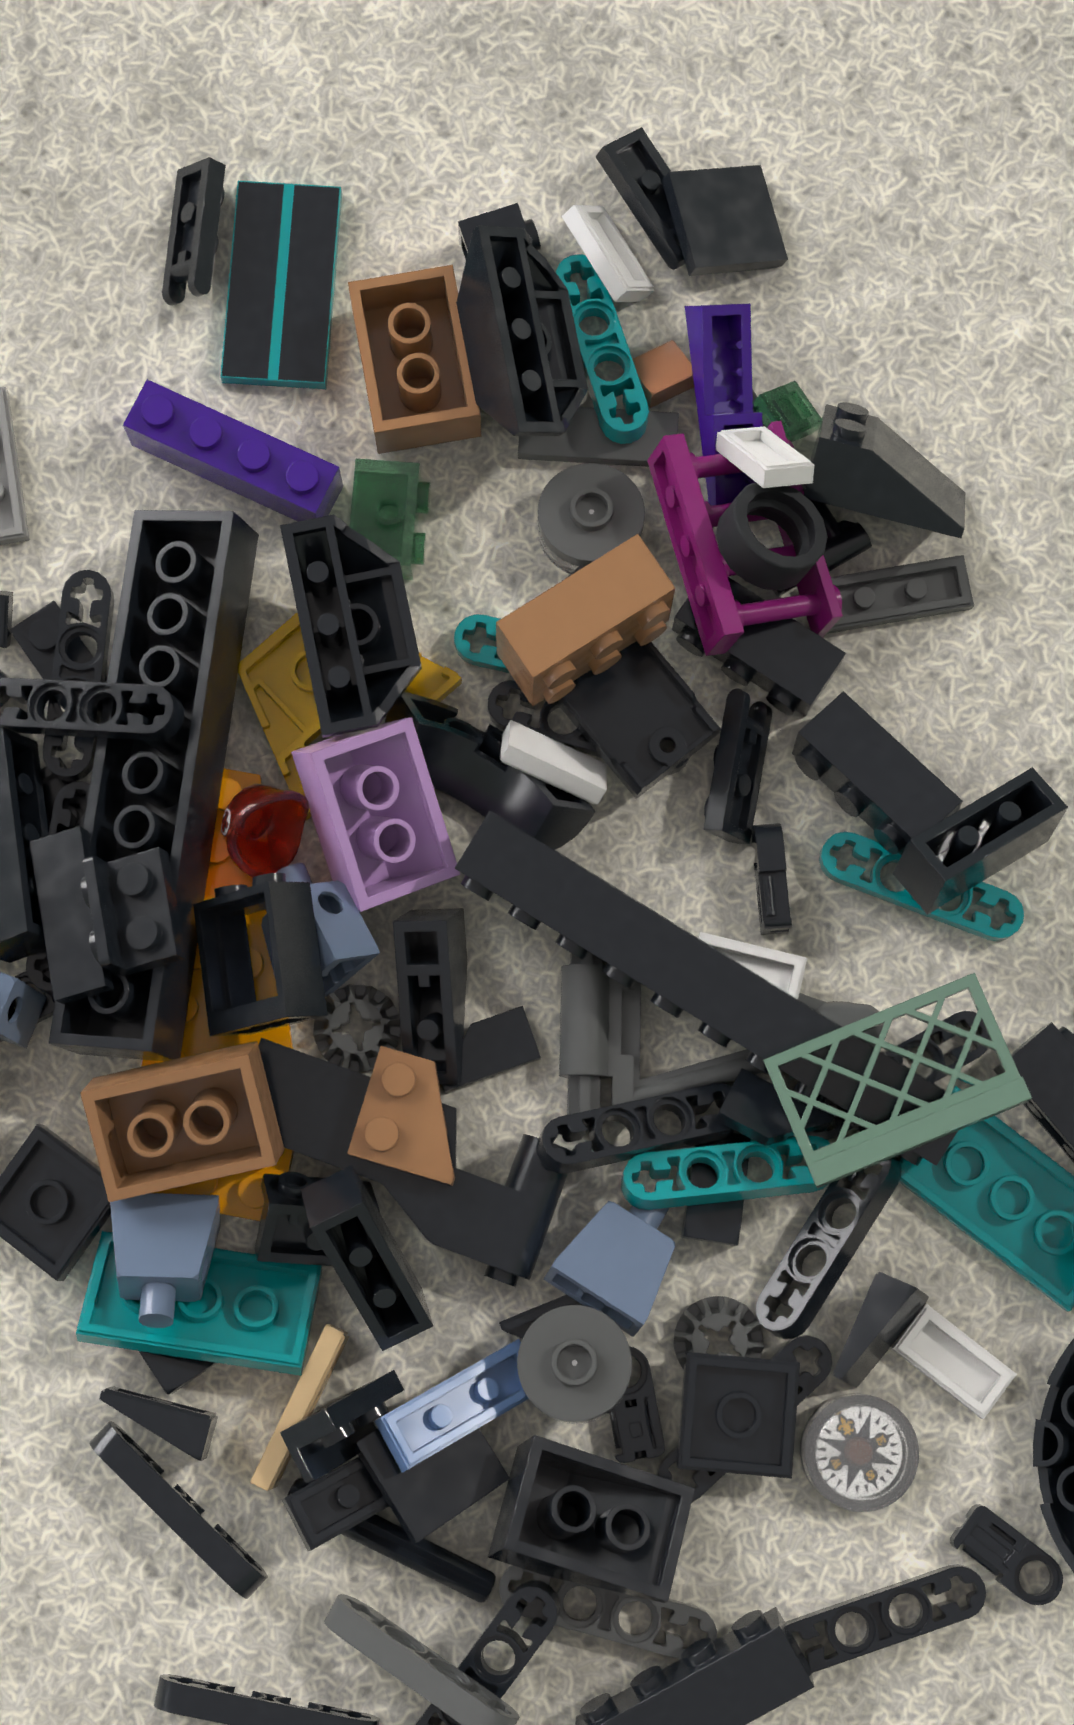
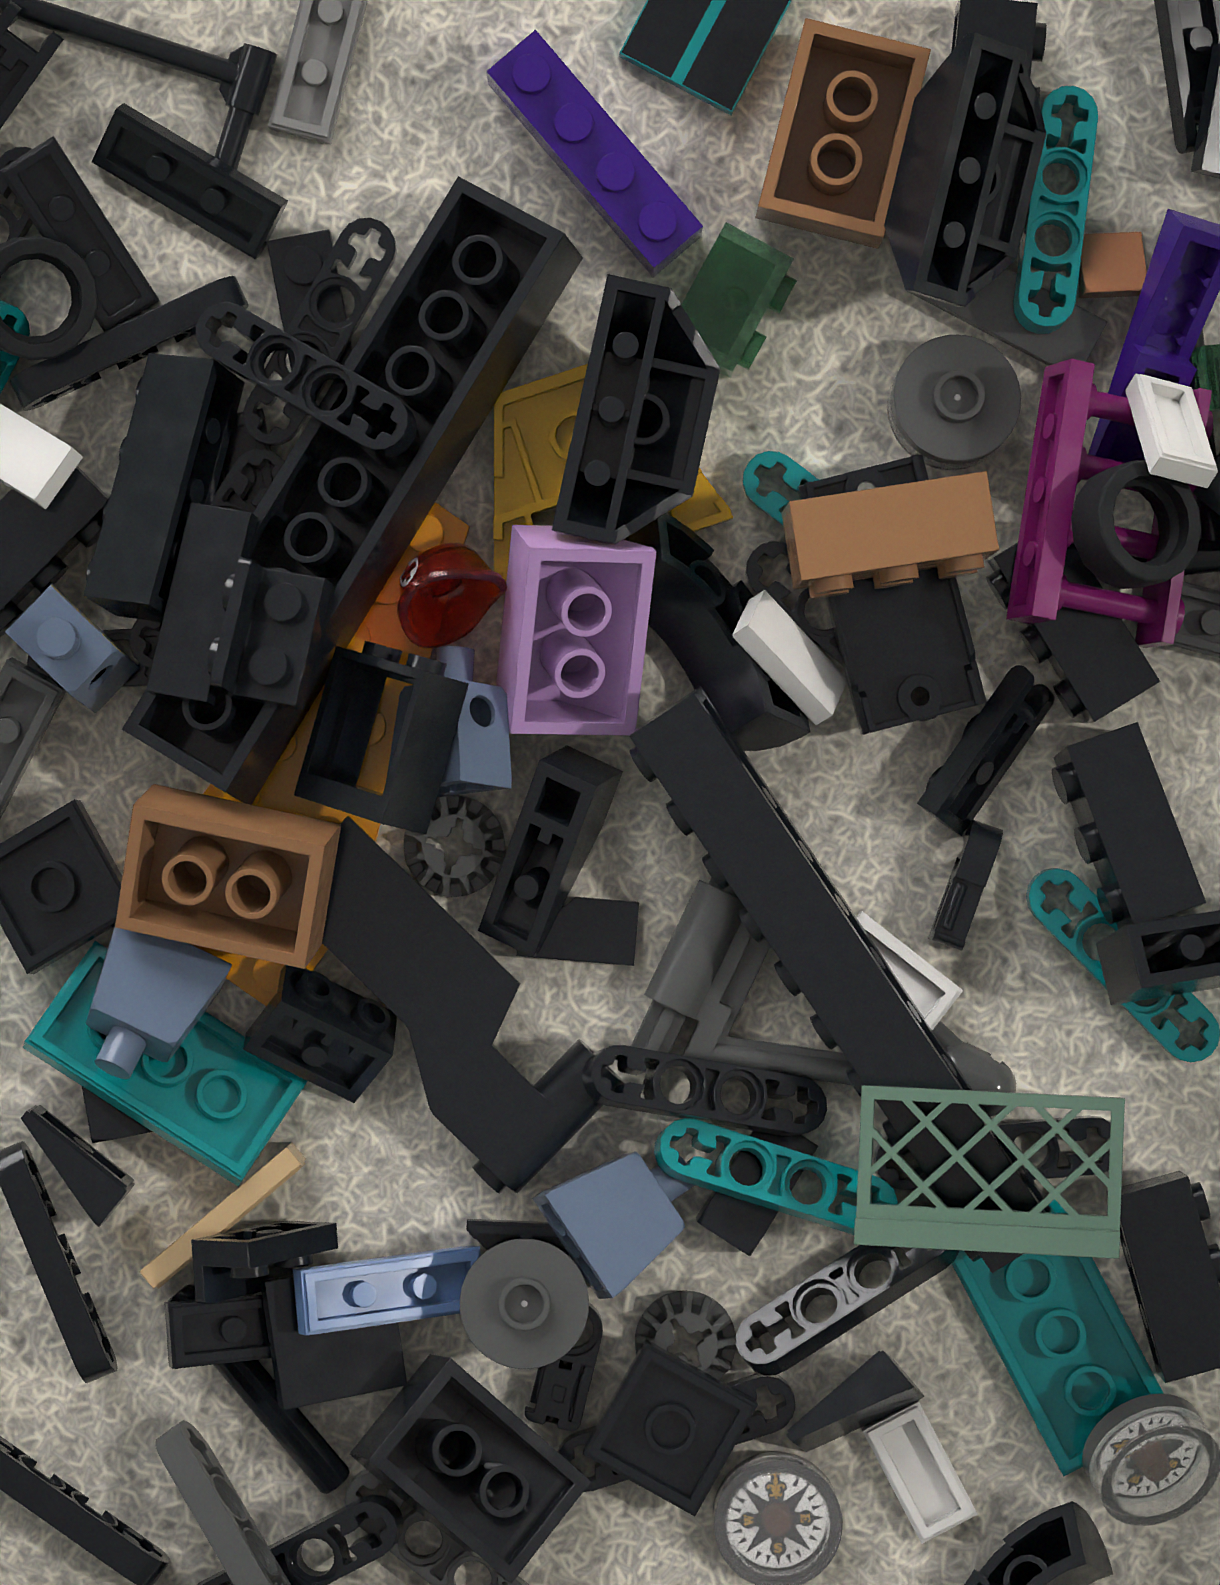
camera: 25 degrees right, 10 degrees up
black brick [301,1165,433,1351] -> none
medium nougat wing [347,1046,455,1186] -> none
white tile [562,205,655,302] -> none
black tile [715,1068,834,1146] -> none

